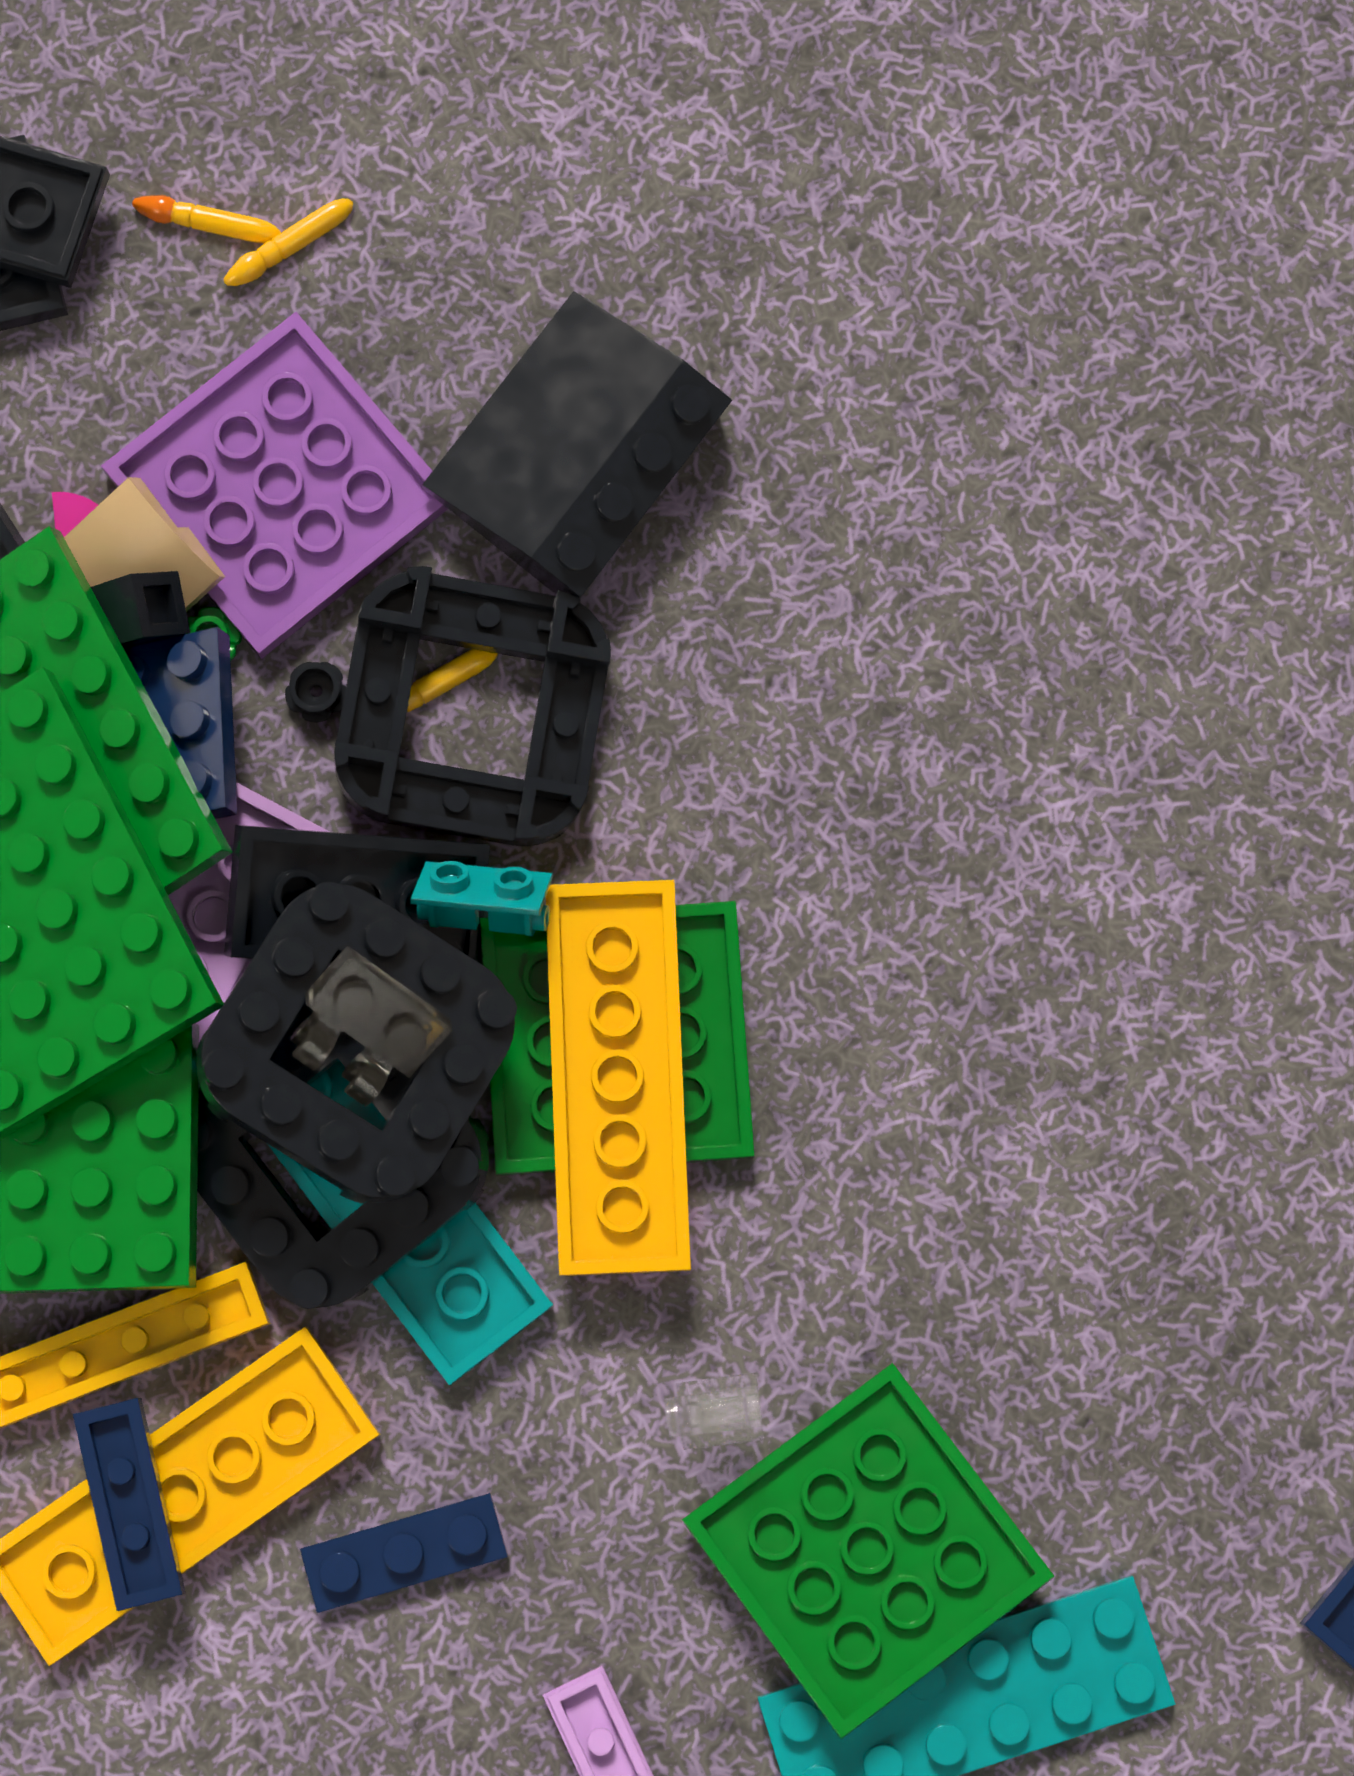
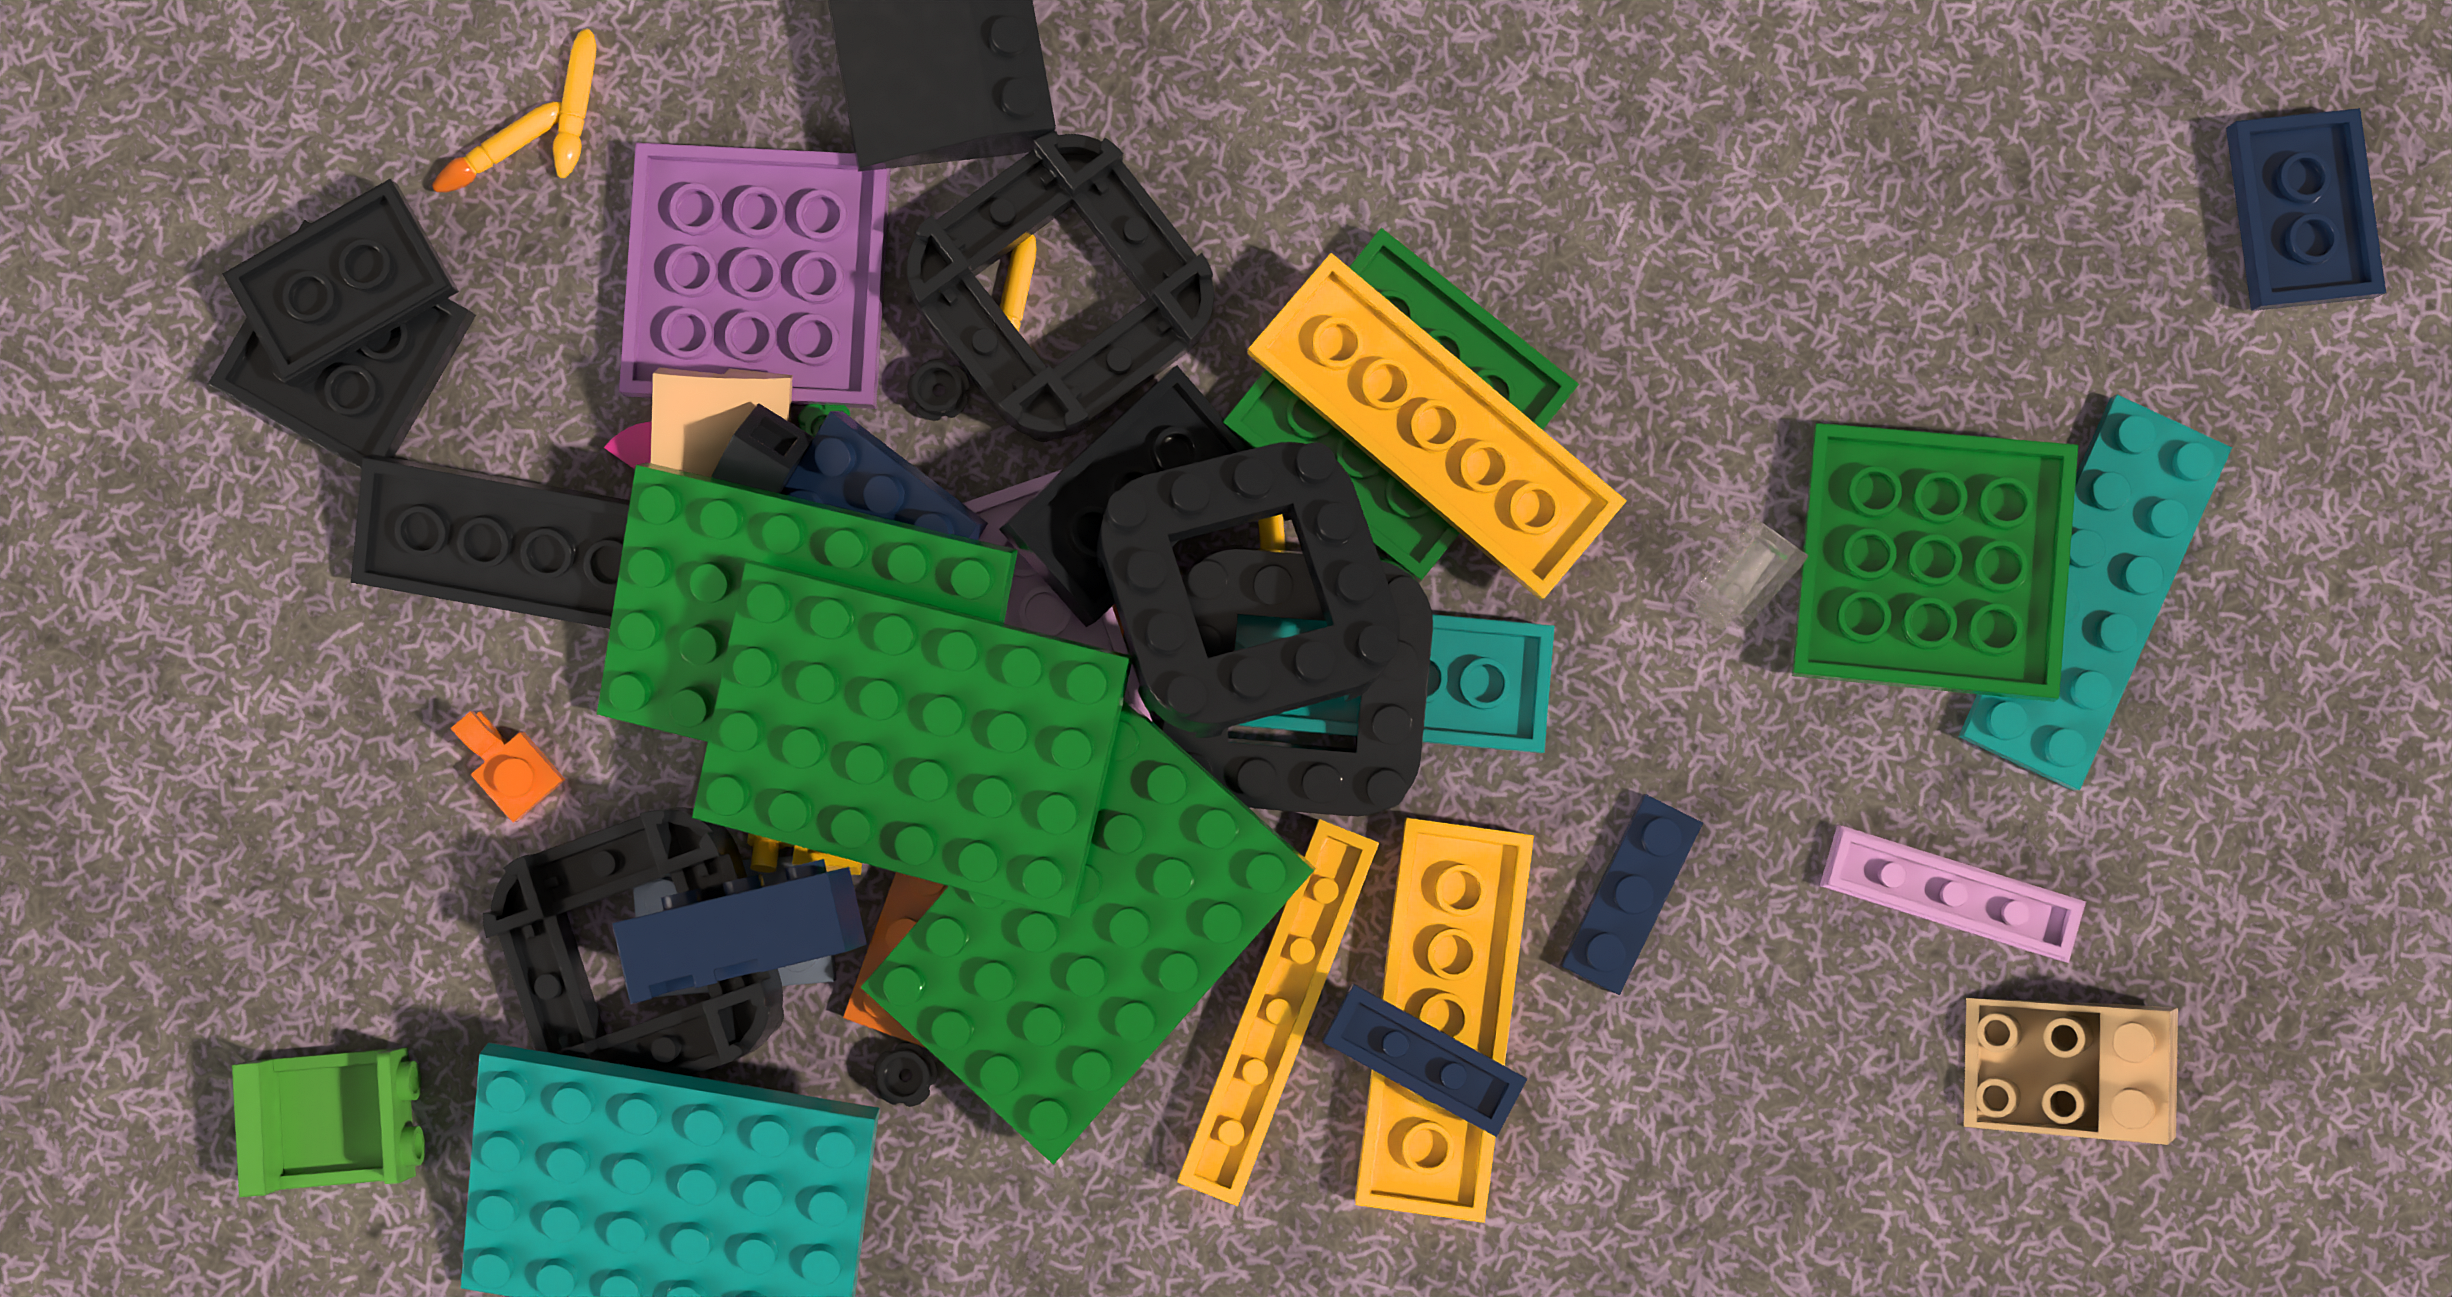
camera: 50 degrees left, 5 degrees up
clear smoke plate [290,945,452,1107] -> none
teal hinge [411,861,553,936] -> none

